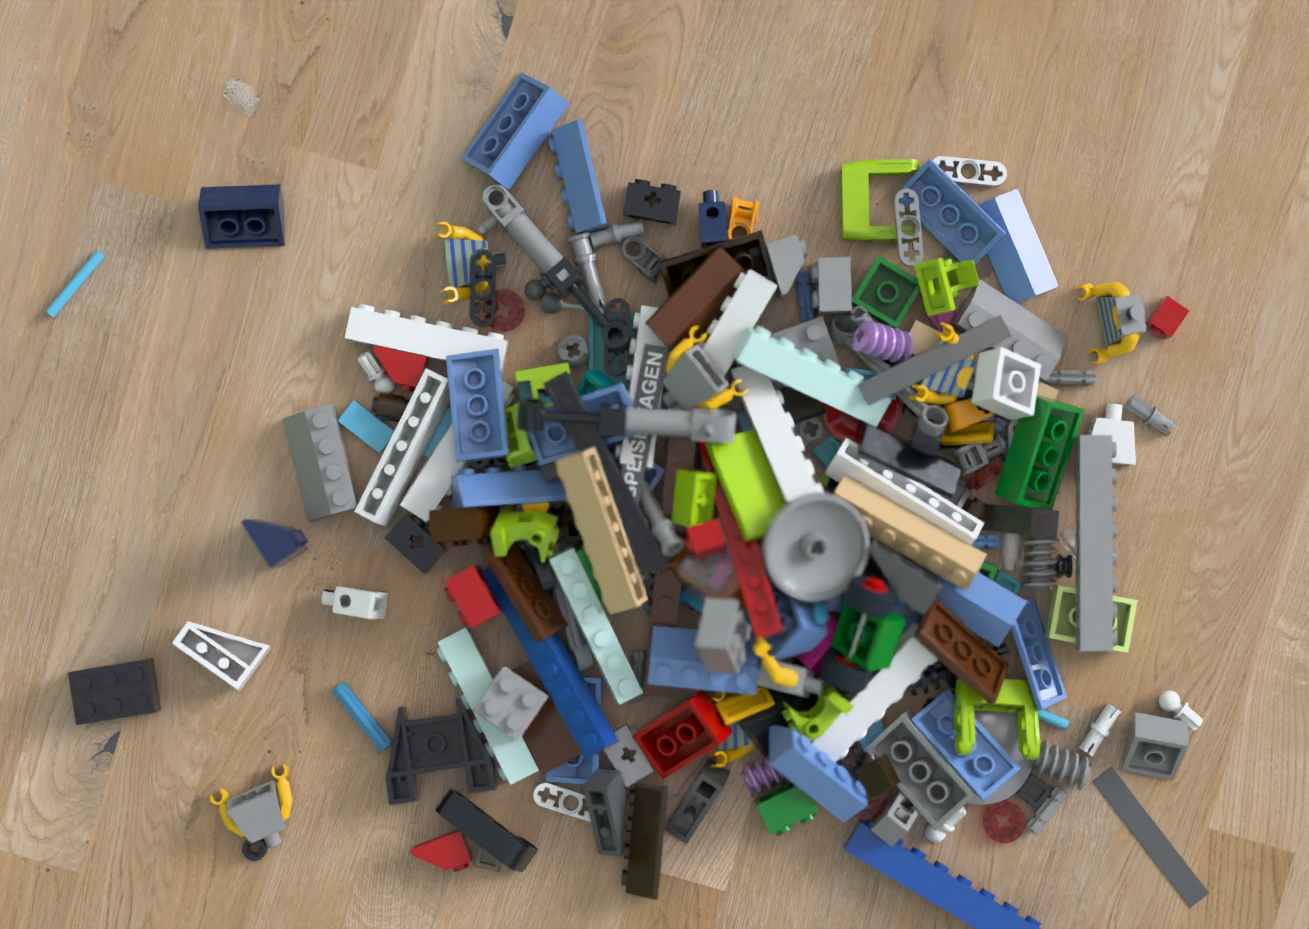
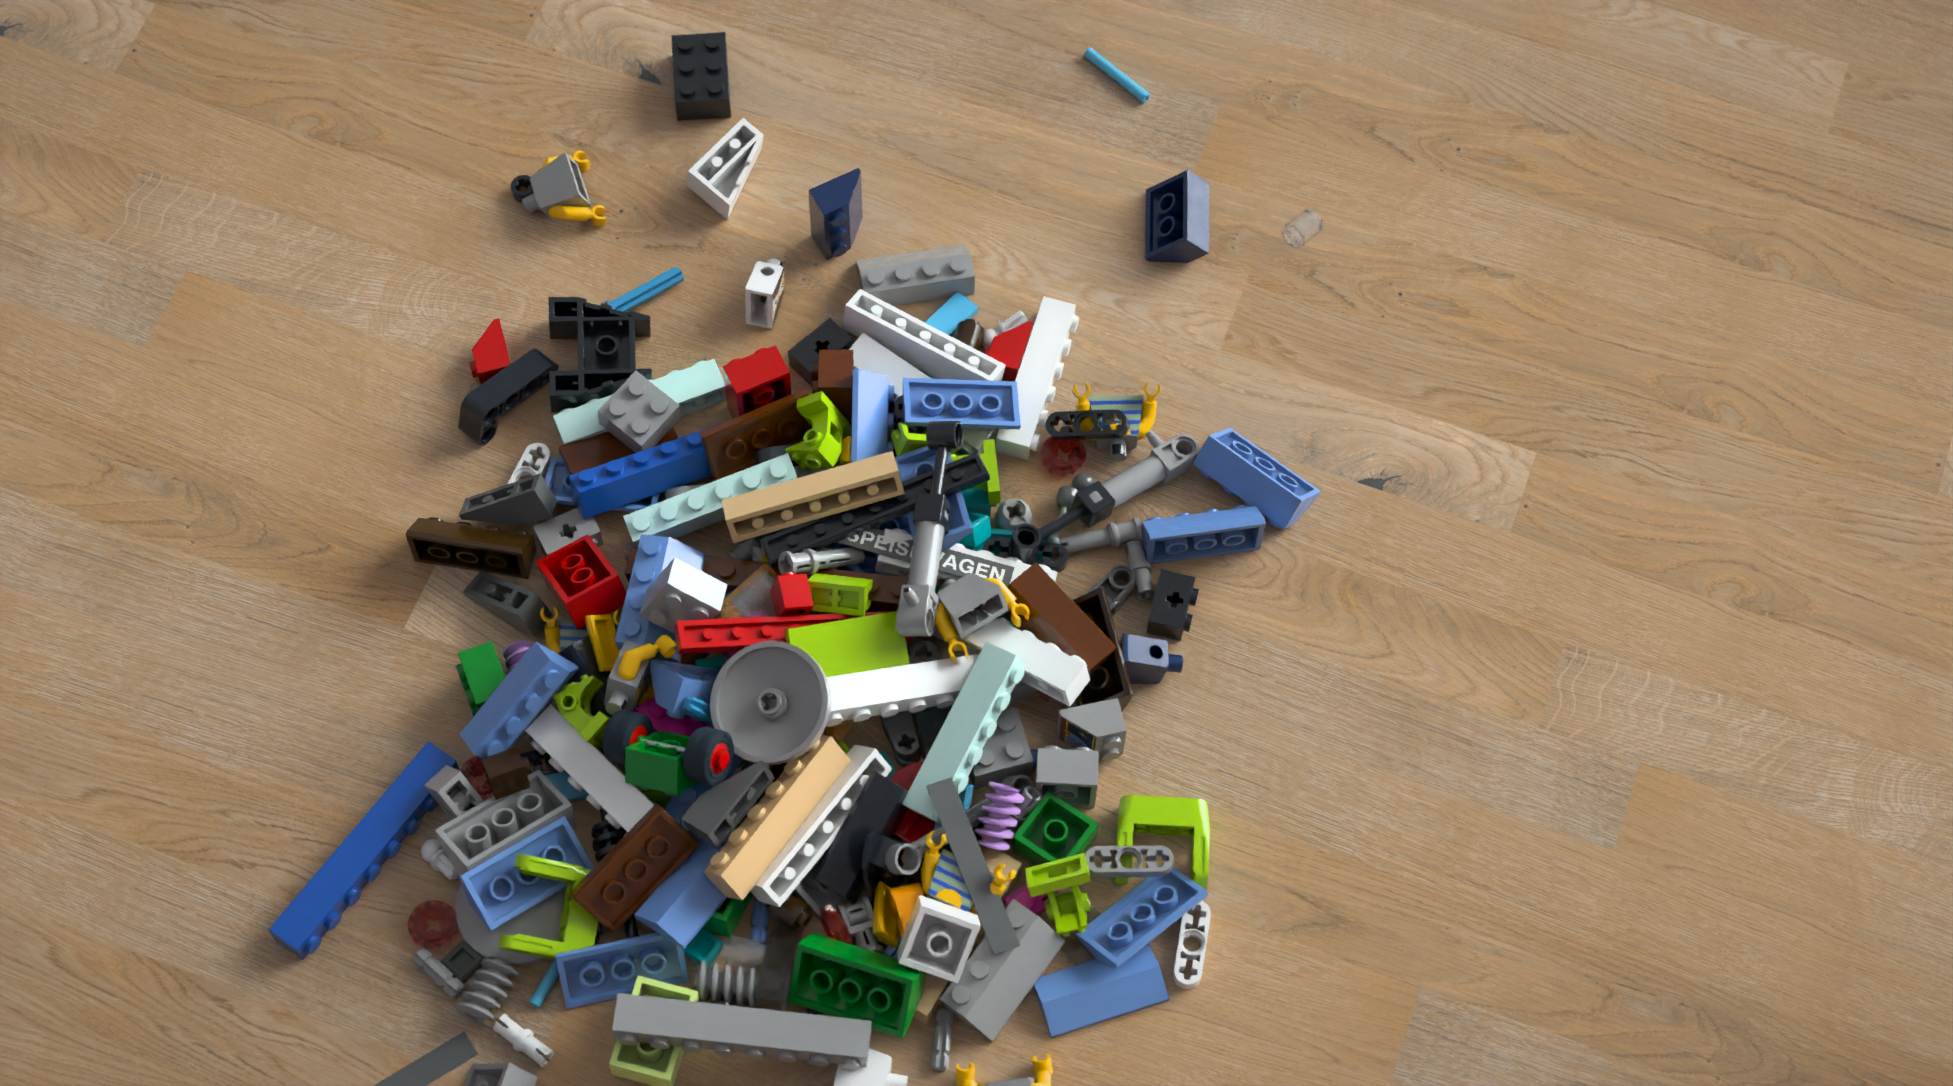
camera: 90 degrees right, 25 degrees down
light orange piece [727,196,760,240] -> none

